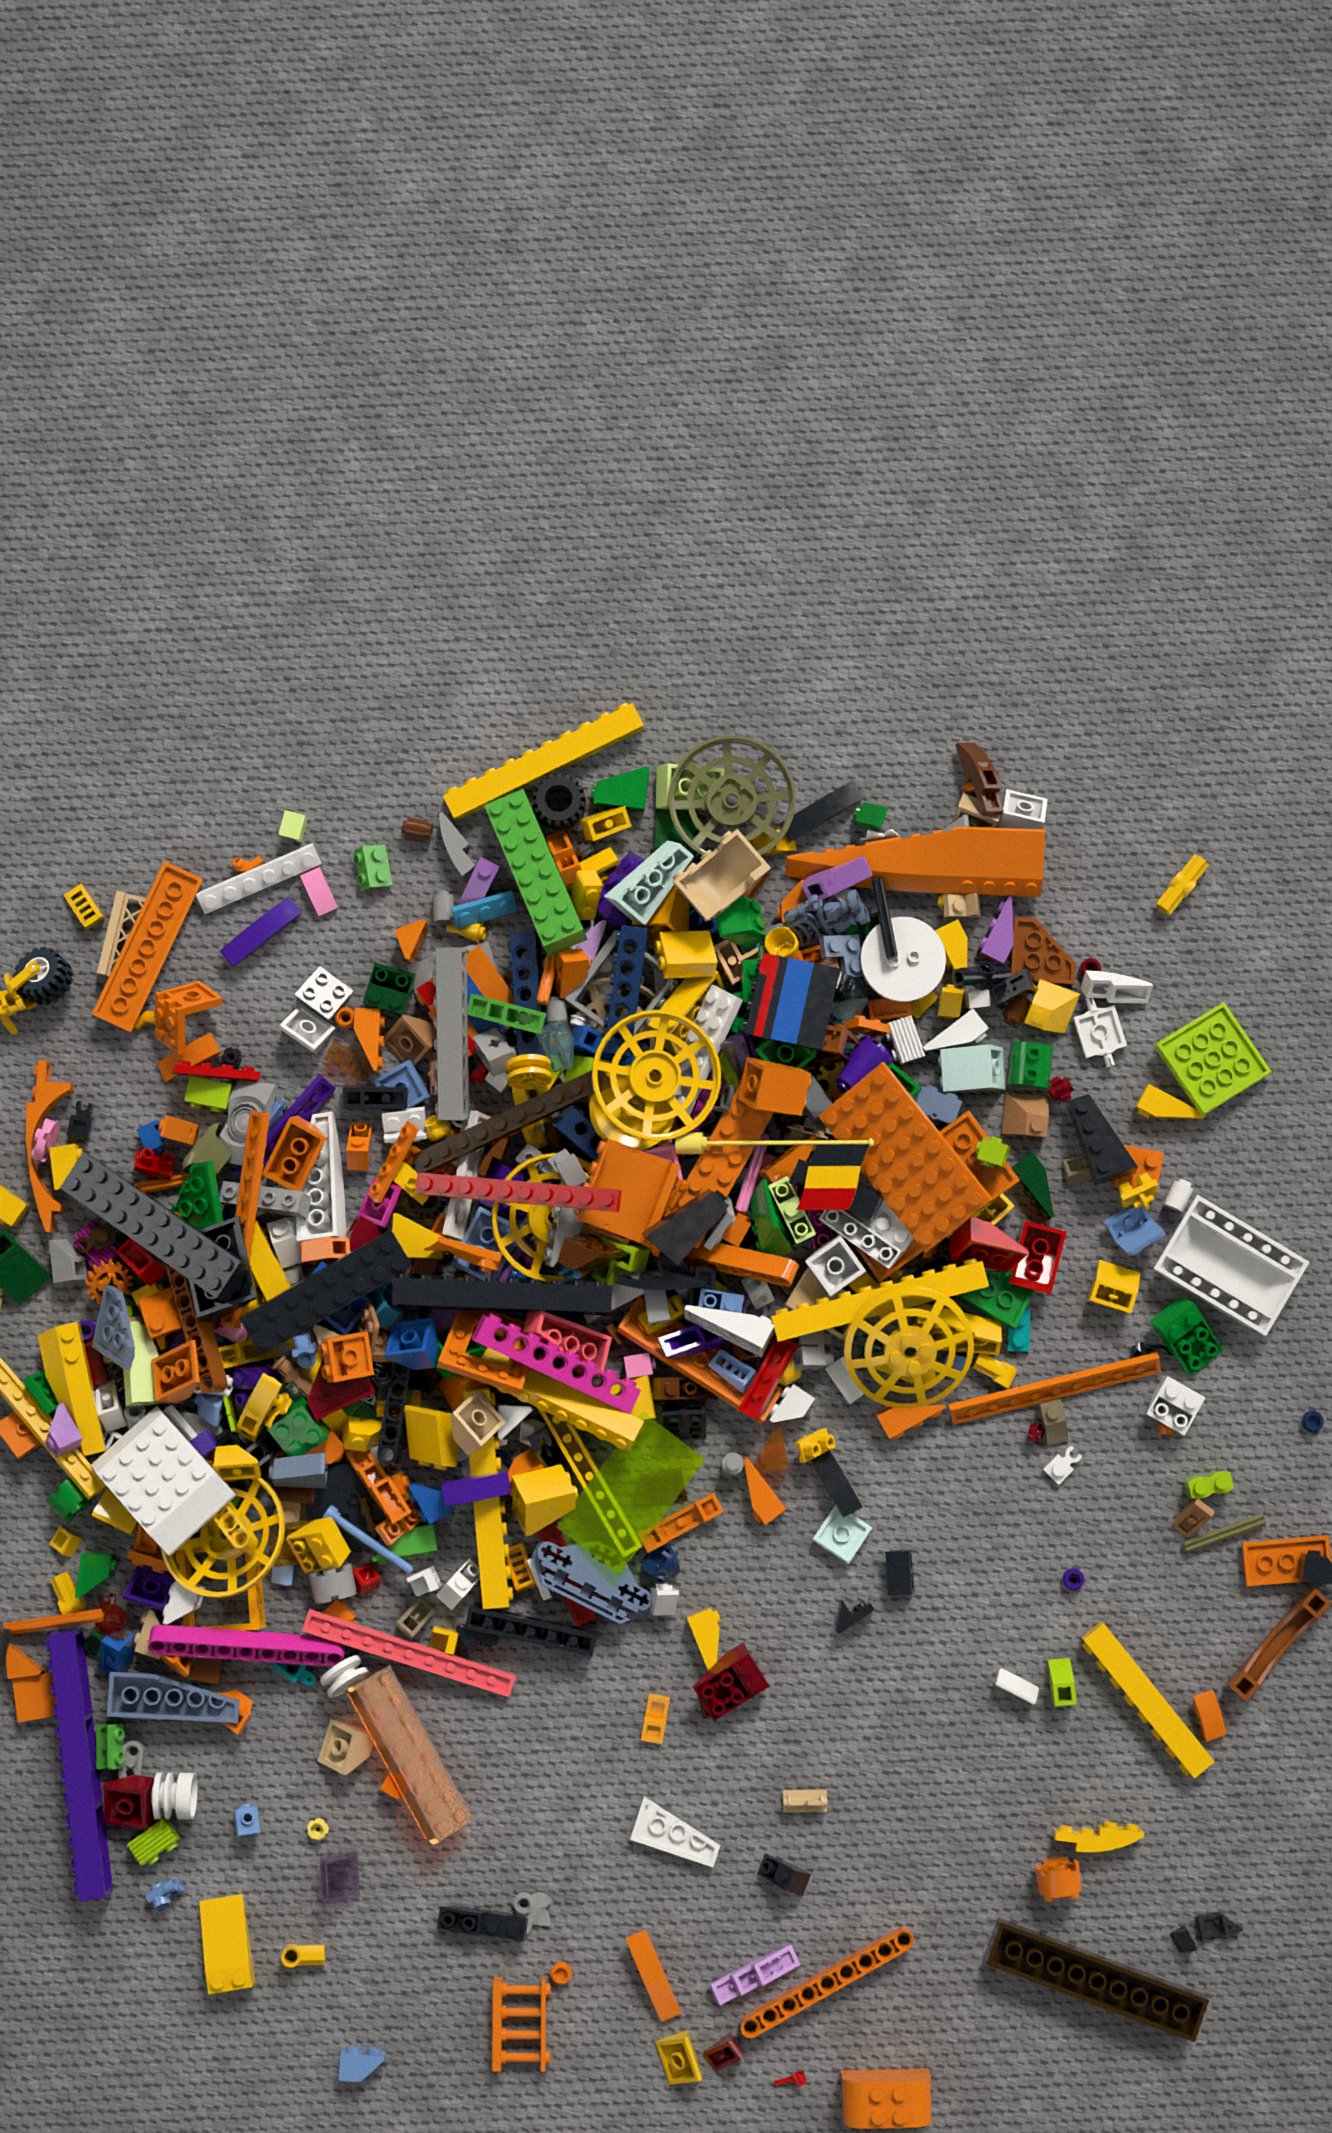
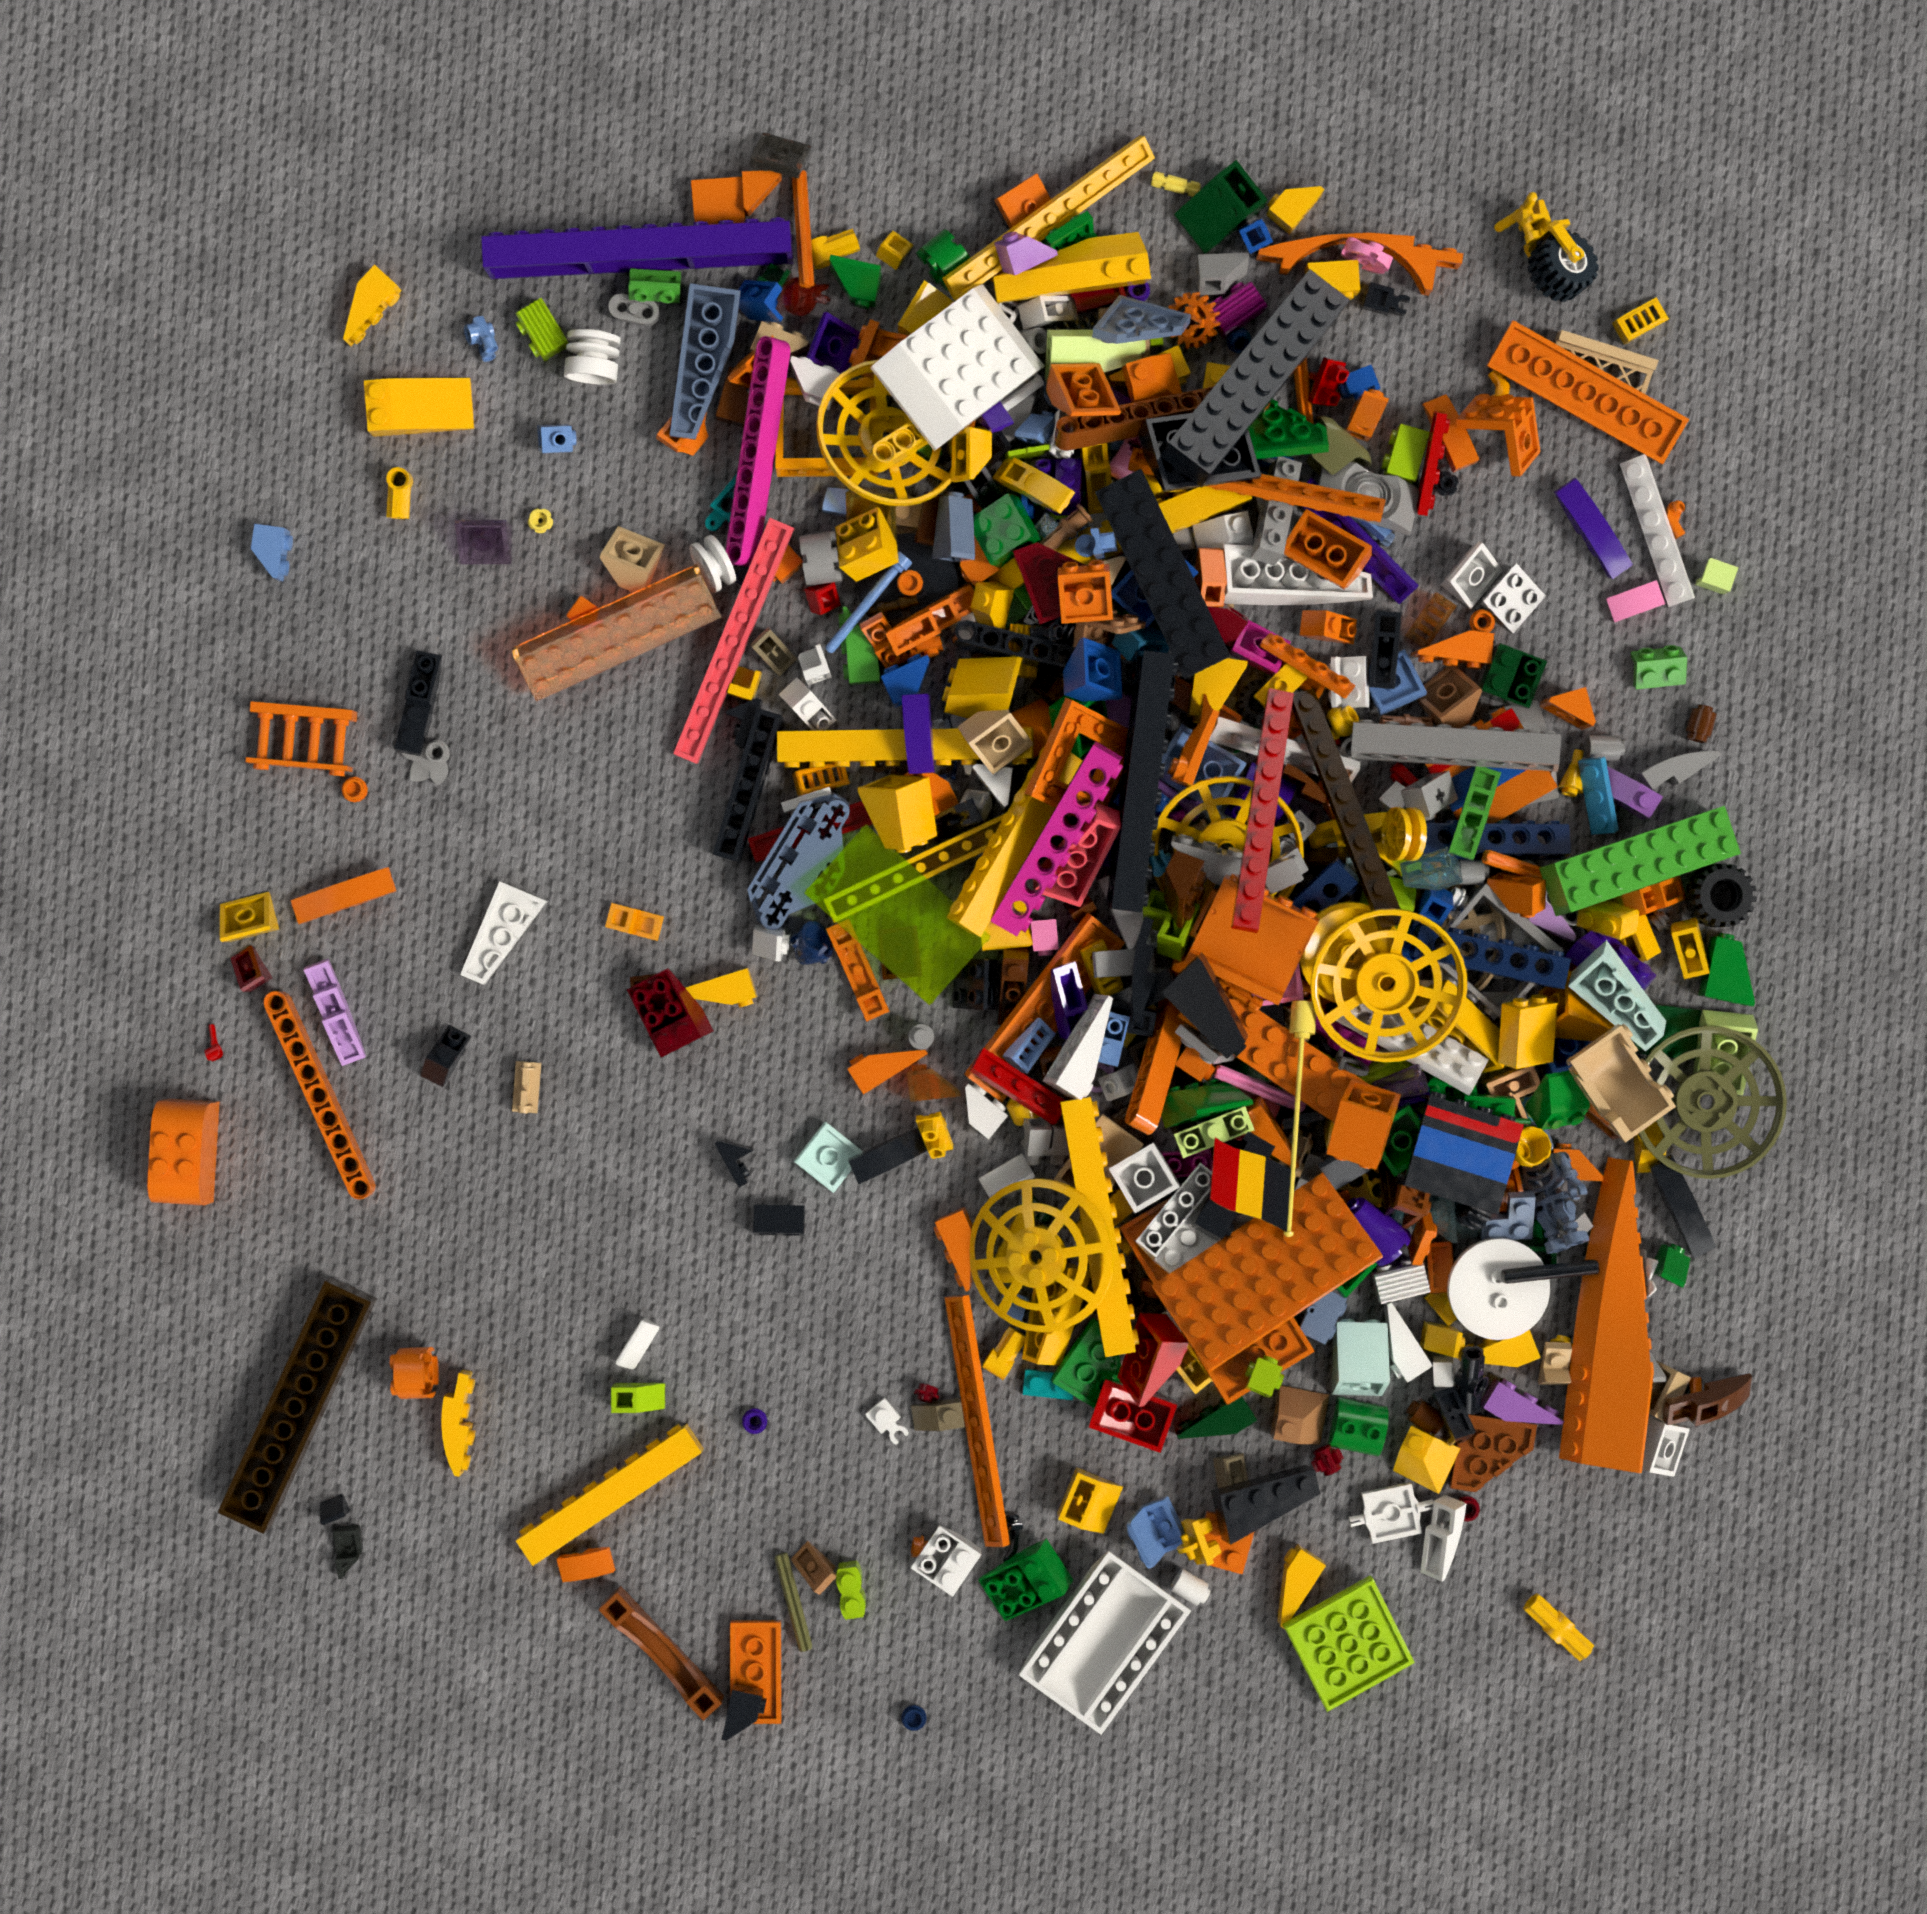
camera: 90 degrees right, 5 degrees up
dark brown plate [77,1222,119,1253] -> none
dark red slope [103,1775,154,1829] -> none
red arch [115,1238,166,1287] -> none
yellow plate [264,1392,292,1428] -> none
yellow brick [443,703,644,822] -> none
medium lavender slope [801,856,873,901] -> none
none -> yellow slope [343,265,402,346]
none -> orange tile [897,570,923,596]
none -> blue brick [1239,218,1273,254]

